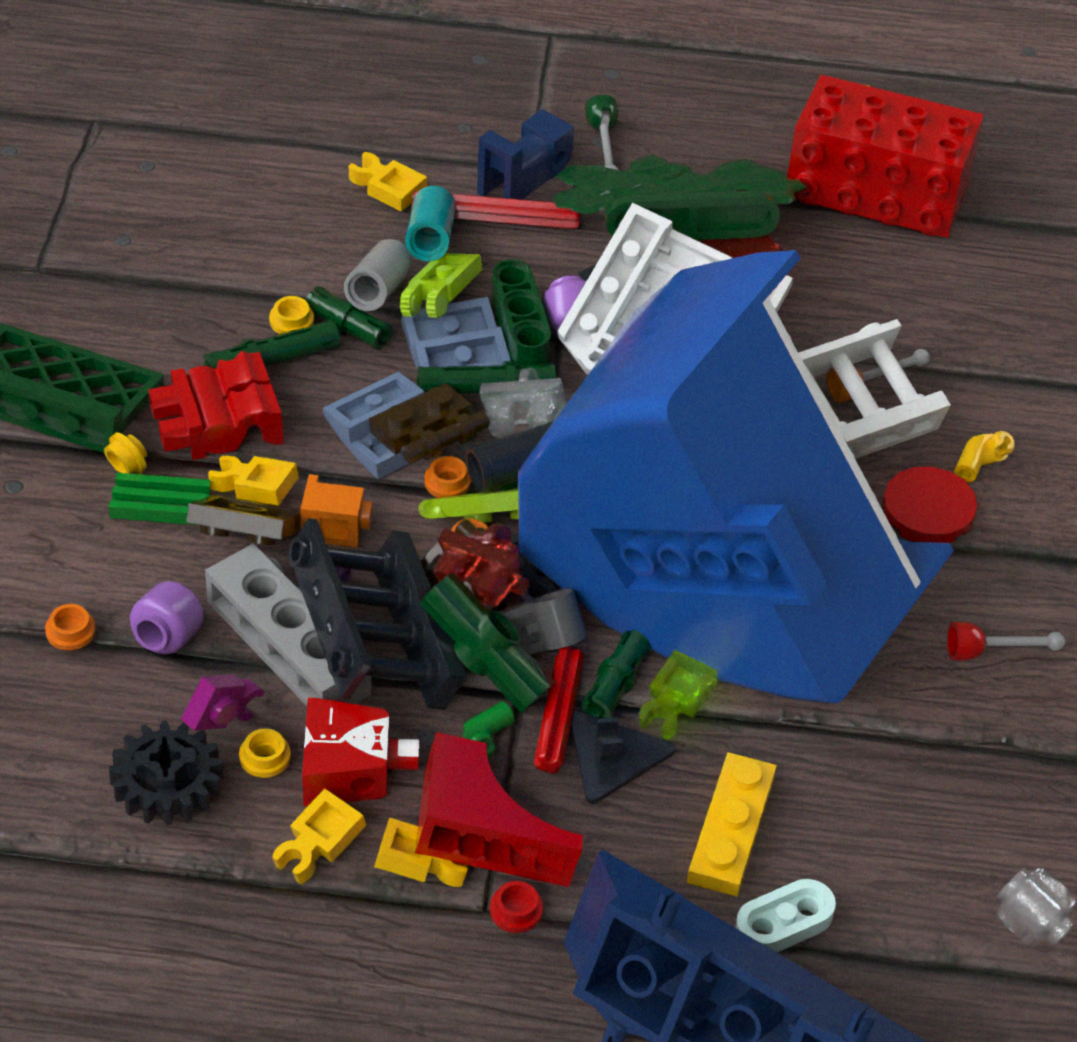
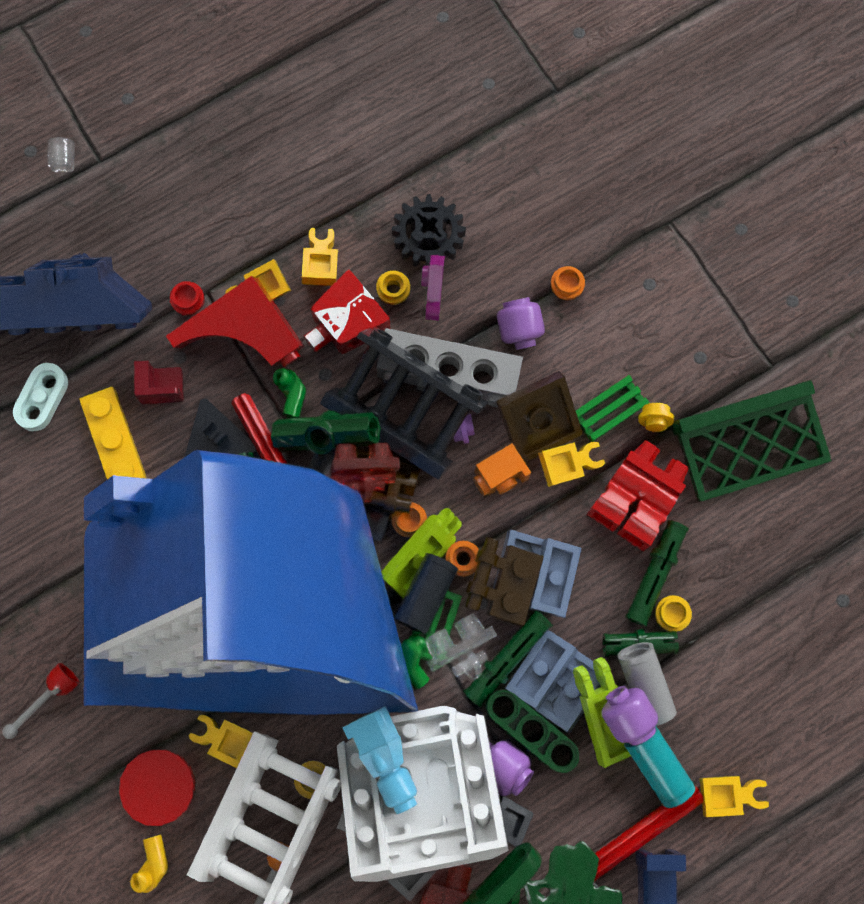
camera: 140 degrees right, 30 degrees up
none -> dark red panel [134,361,184,404]
none -> medium lavender head [602,686,658,745]

